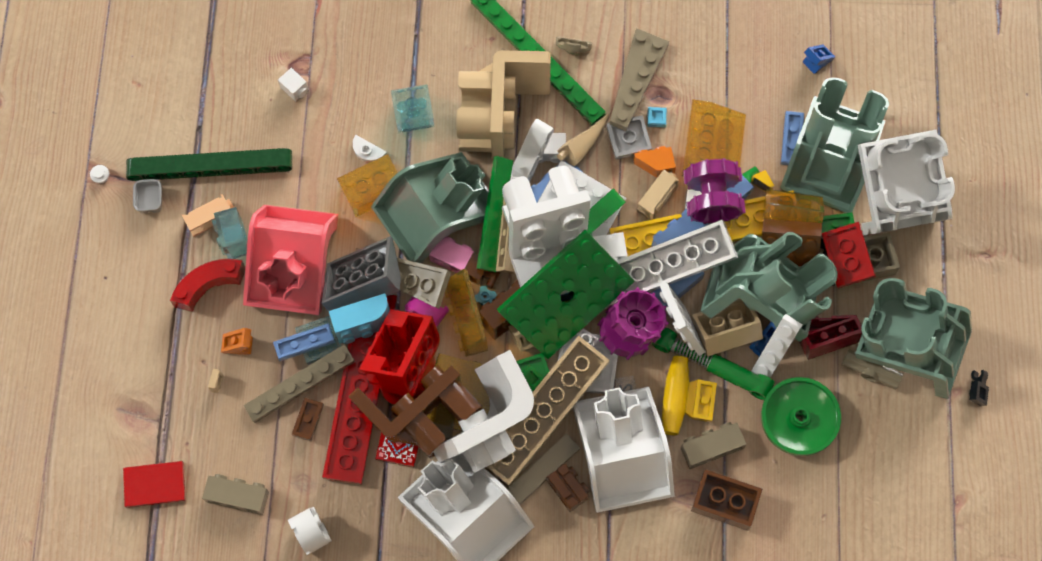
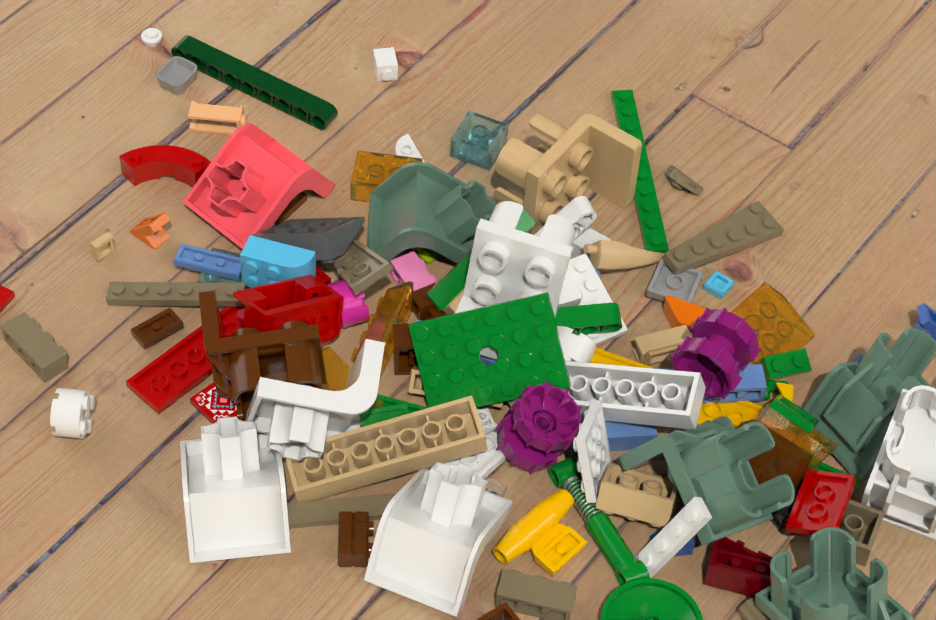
camera: 30 degrees right, 20 degrees down
clear light blue brick [212,207,248,259] -> none
none -> green plate [761,348,812,381]
none -> green tile [769,394,819,434]

